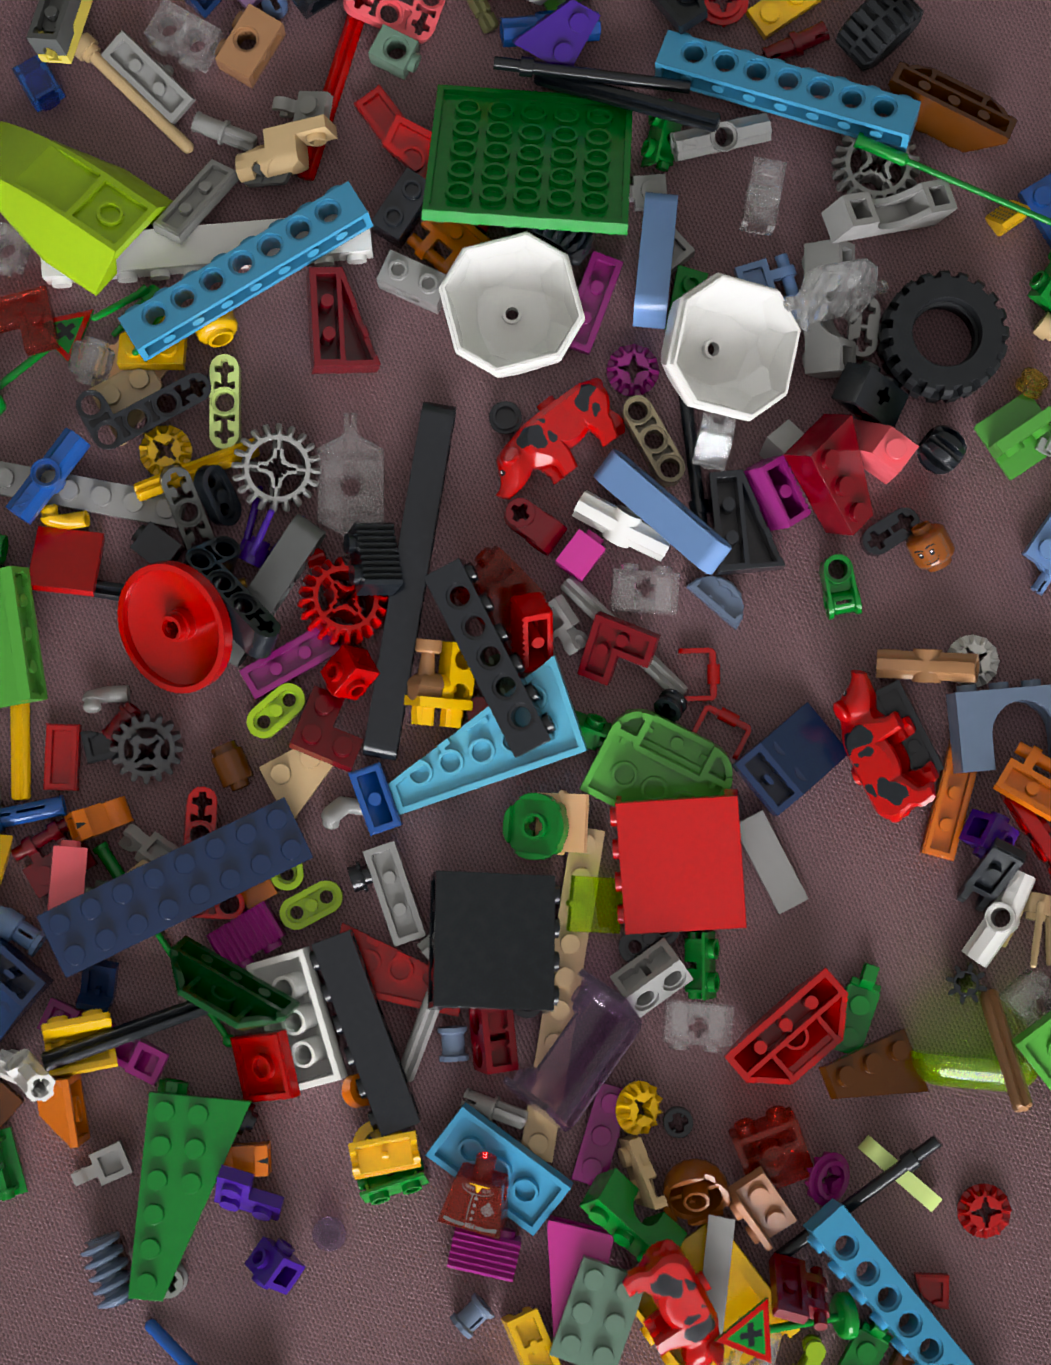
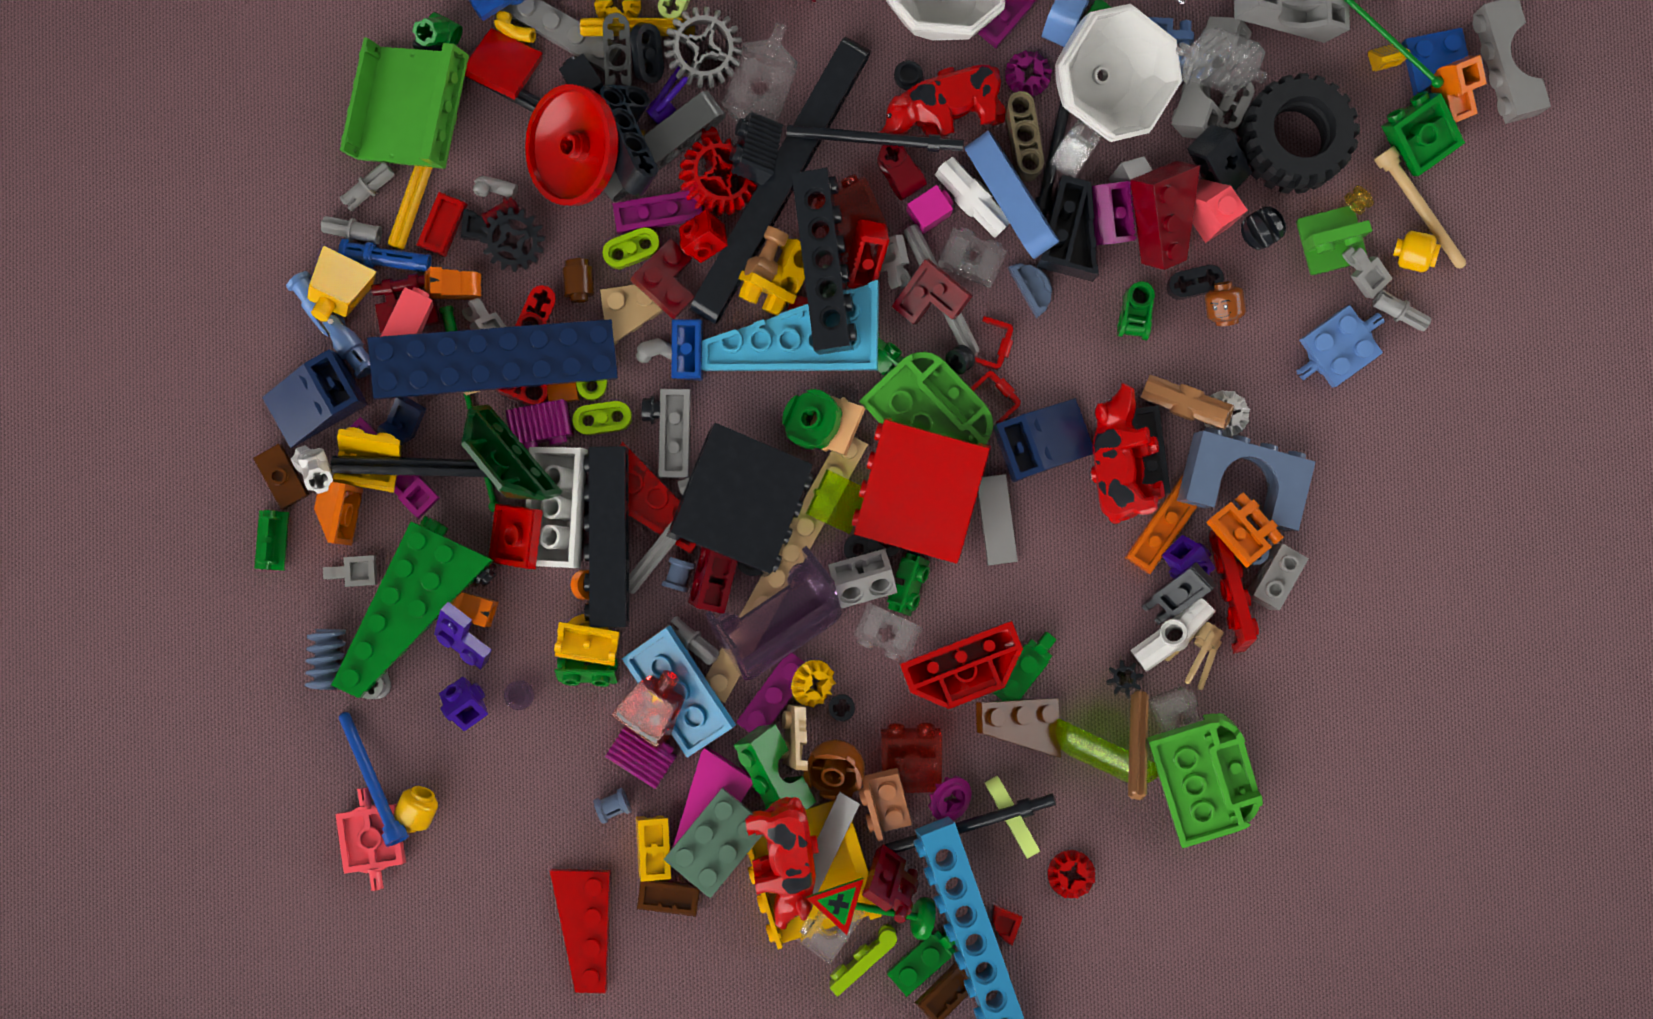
camera: 25 degrees right, 0 degrees up
none -> black bar [786,125,964,153]

